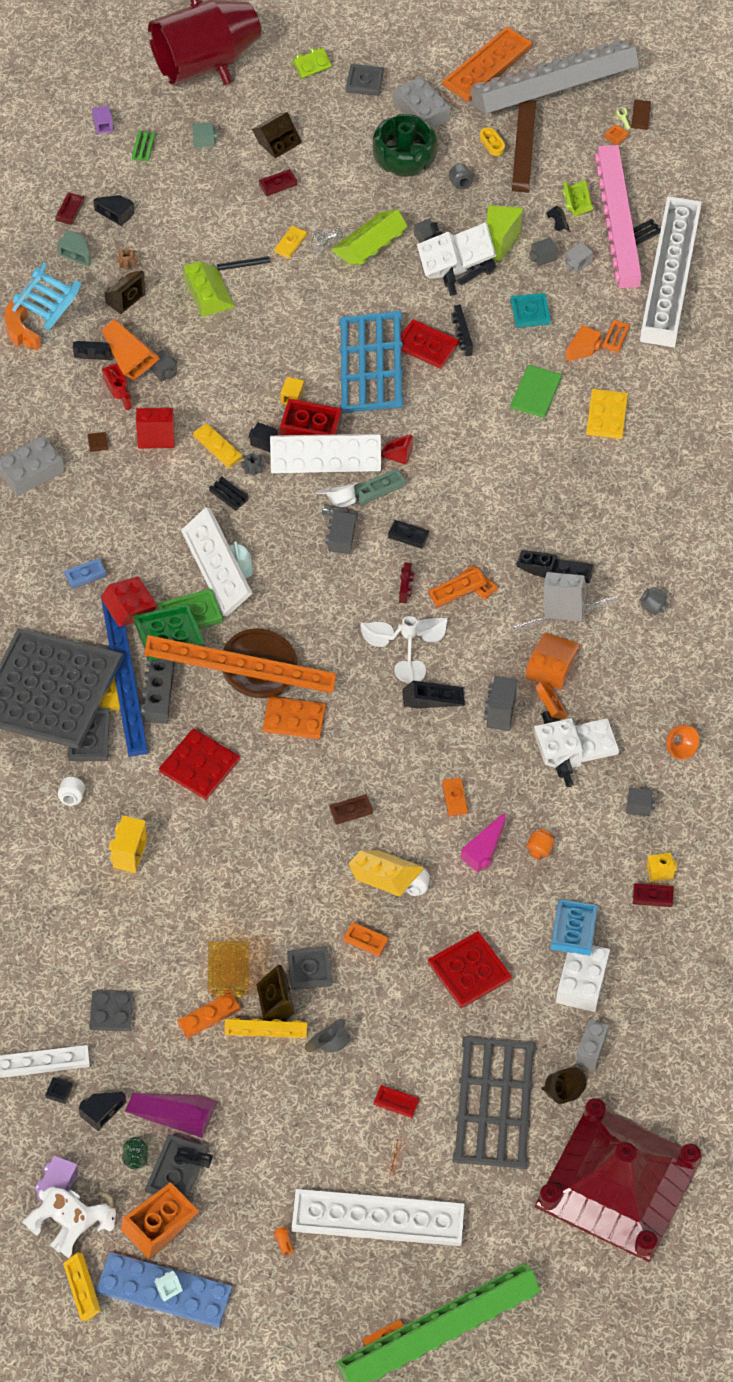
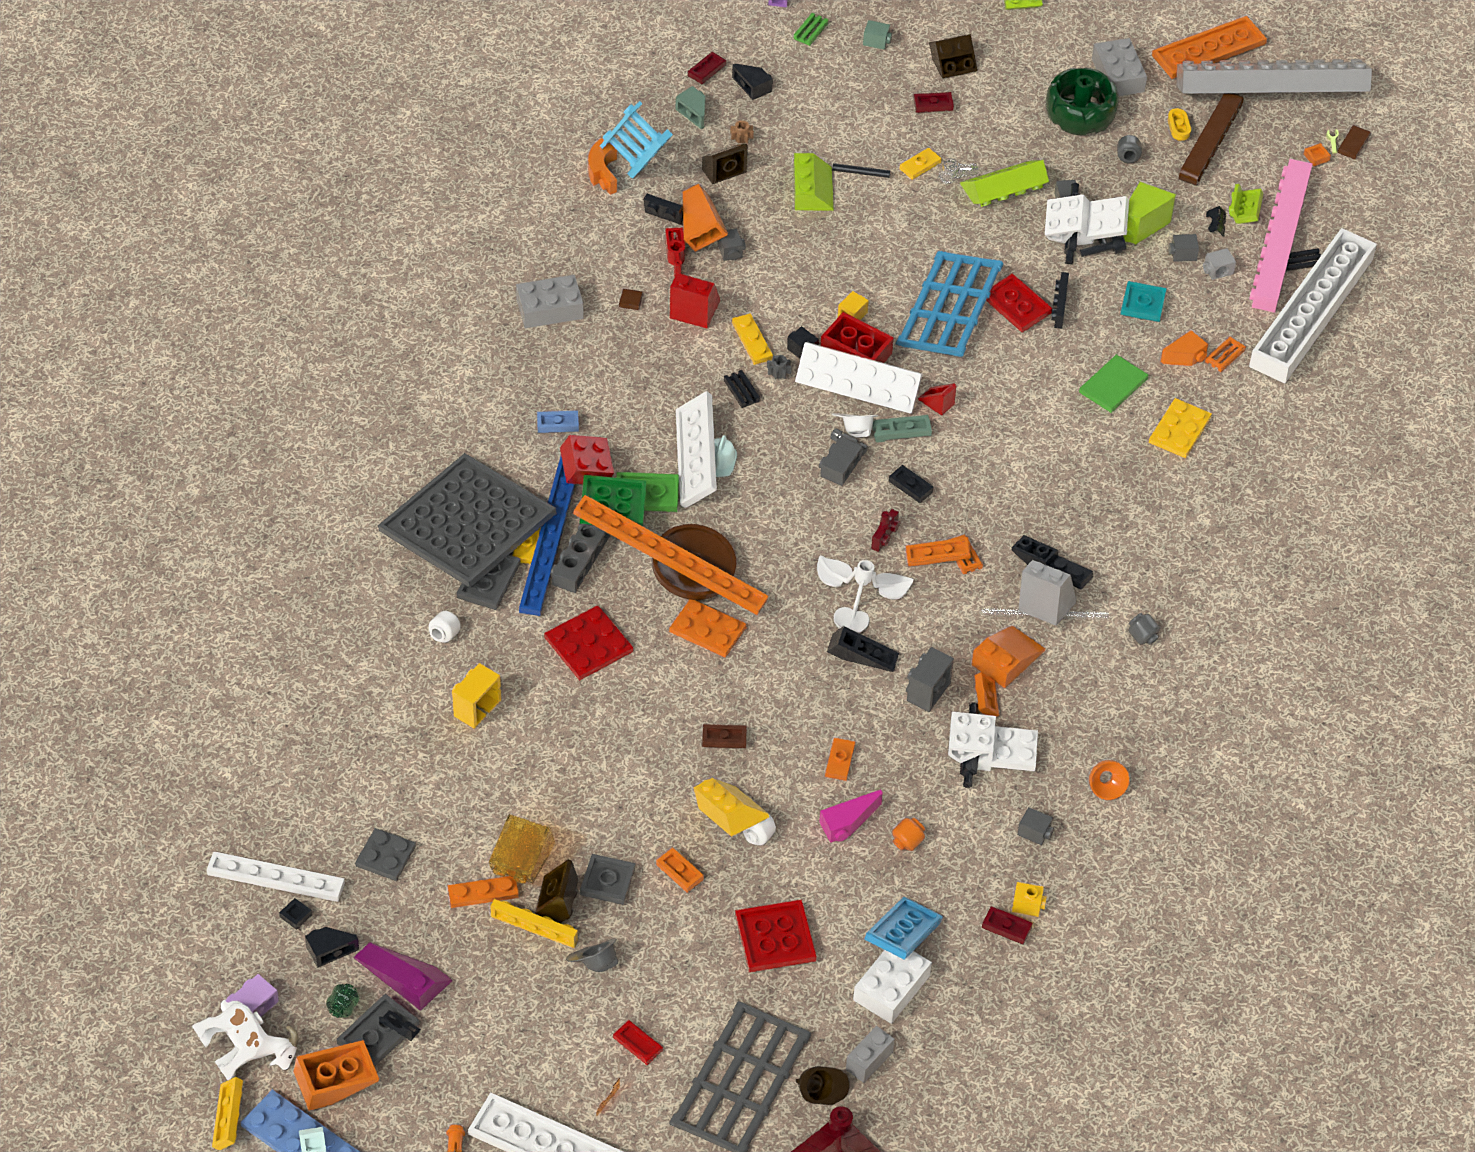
camera: 20 degrees right, 5 degrees down
dark grey plate [346,64,384,96] -> none

